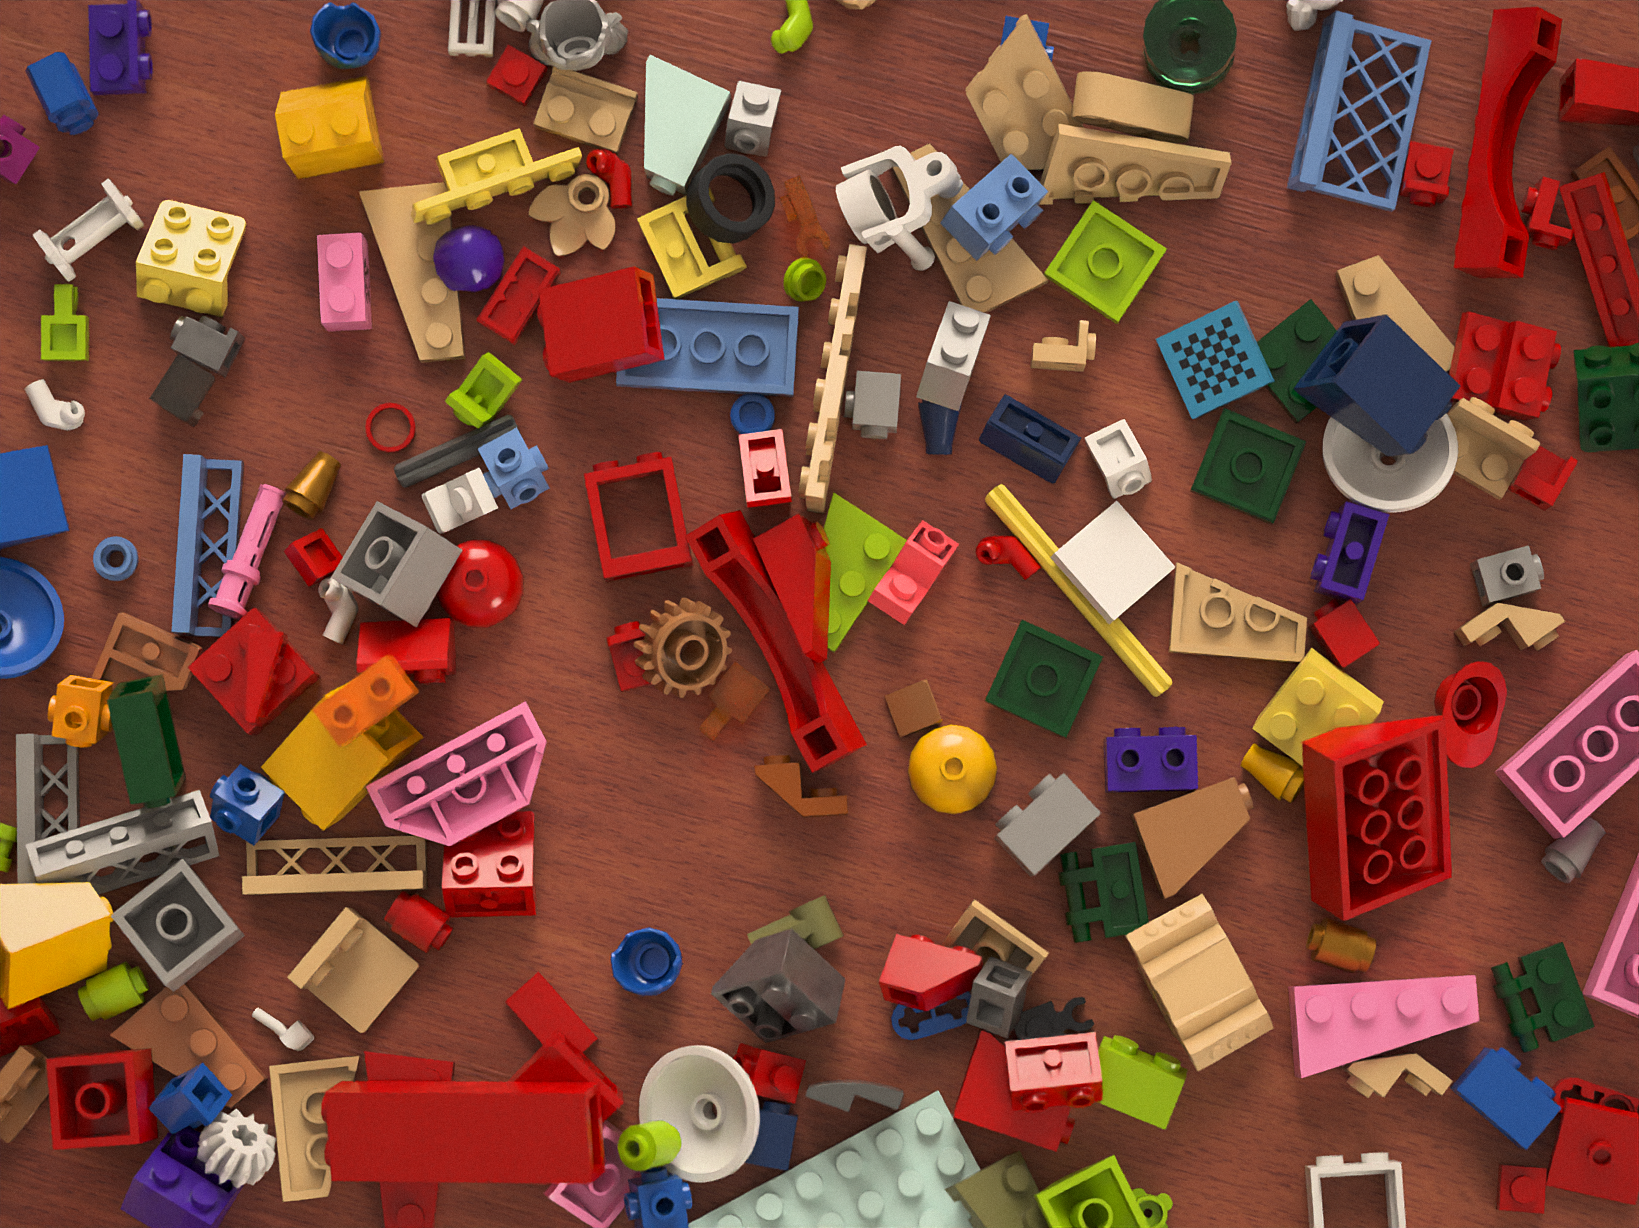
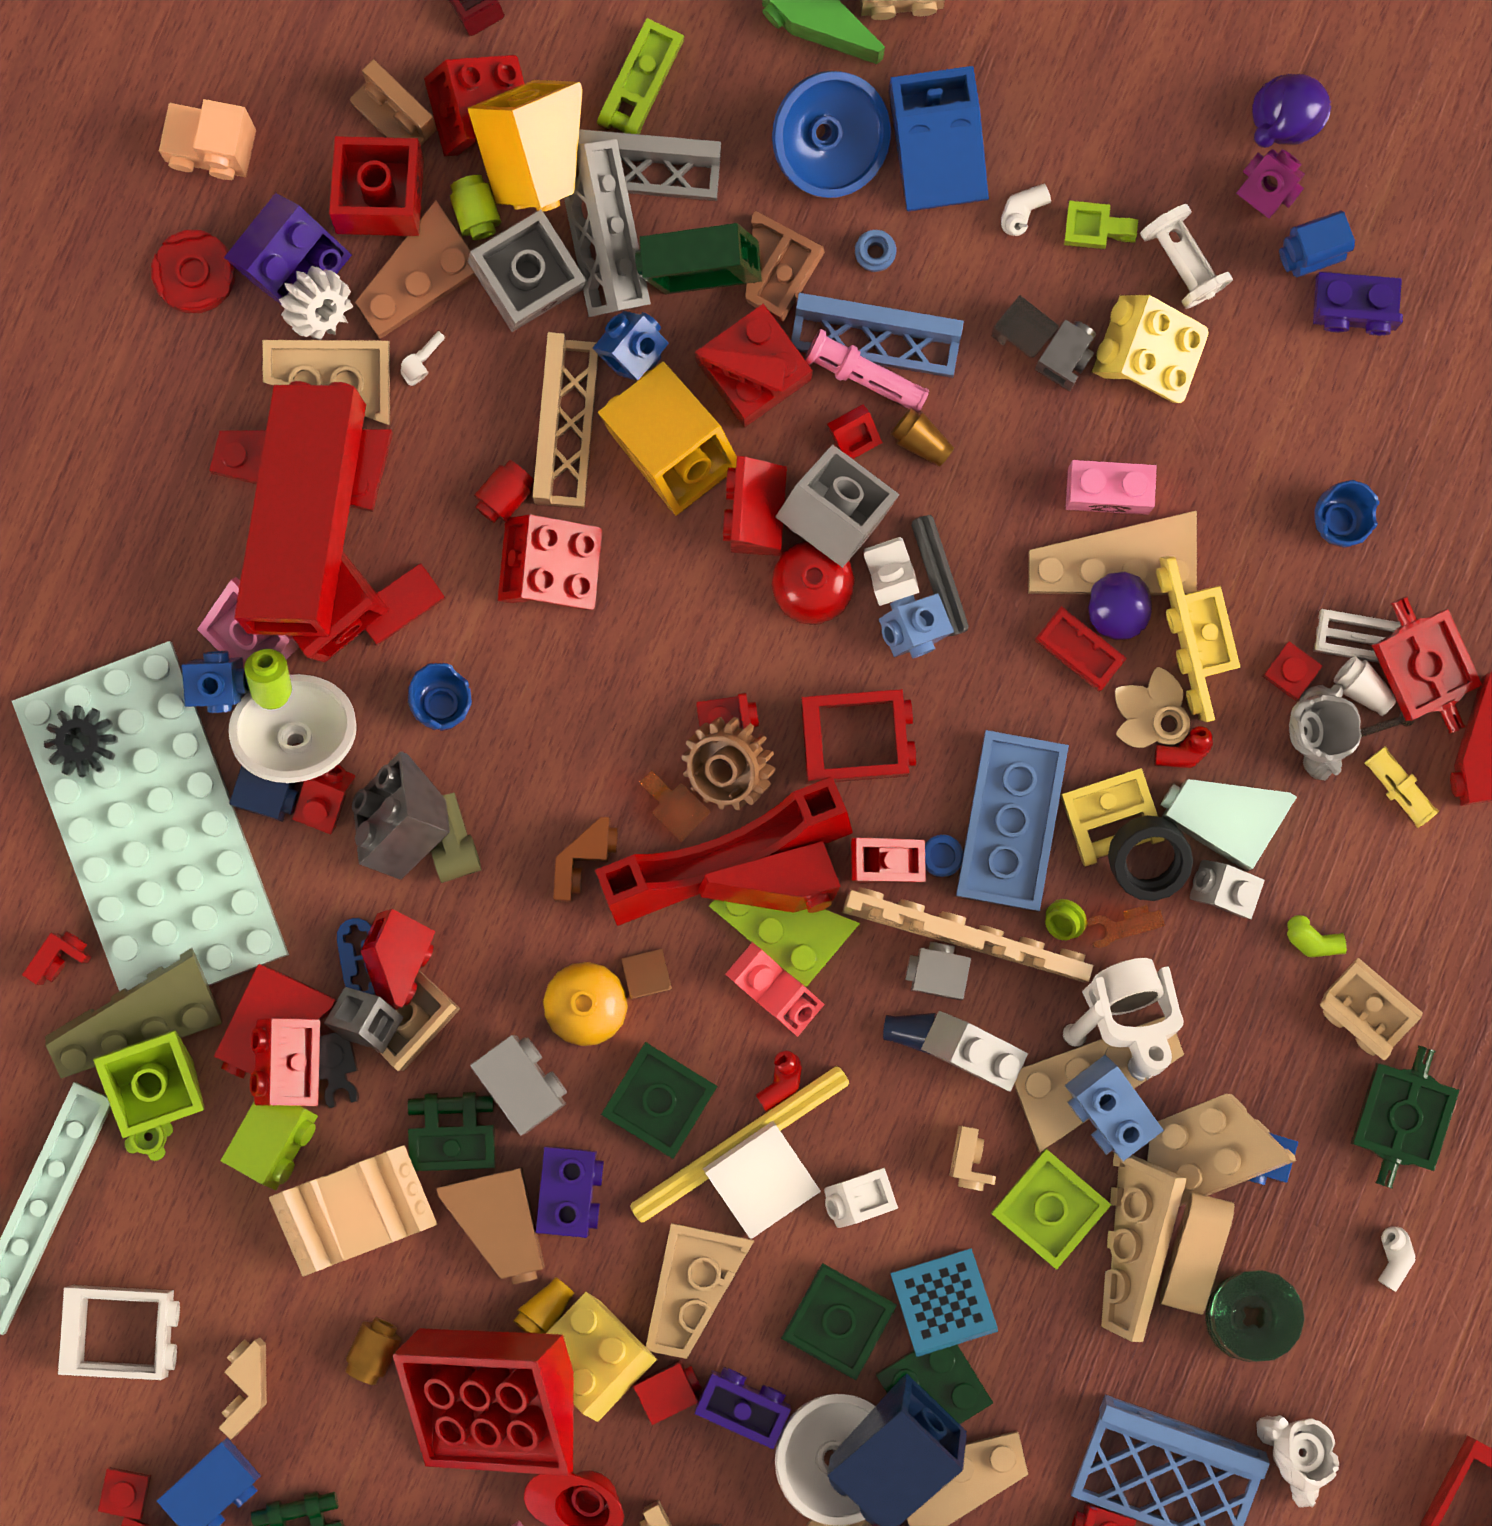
camera: 90 degrees right, 0 degrees up
light orange brick [48,675,114,747] -> none
blue brick [149,1063,232,1134] -> none
yellow slope [275,76,384,179] -> none
tan bracket [287,907,419,1033] -> none
orange brick [312,655,419,747] -> none
white arm [318,577,358,645] -> none
red piece [365,403,416,453] -> none
bright pink wedge [365,701,547,846] -> none
lime bracket [445,352,522,428] -> none
tan plate [533,66,638,155] -> none
red brick [537,266,665,383] -> none
dark grey slope [806,1080,904,1112] -> none
dark blue slope [979,394,1081,484] -> none
bright pink wedge [1288,975,1479,1078] -> none

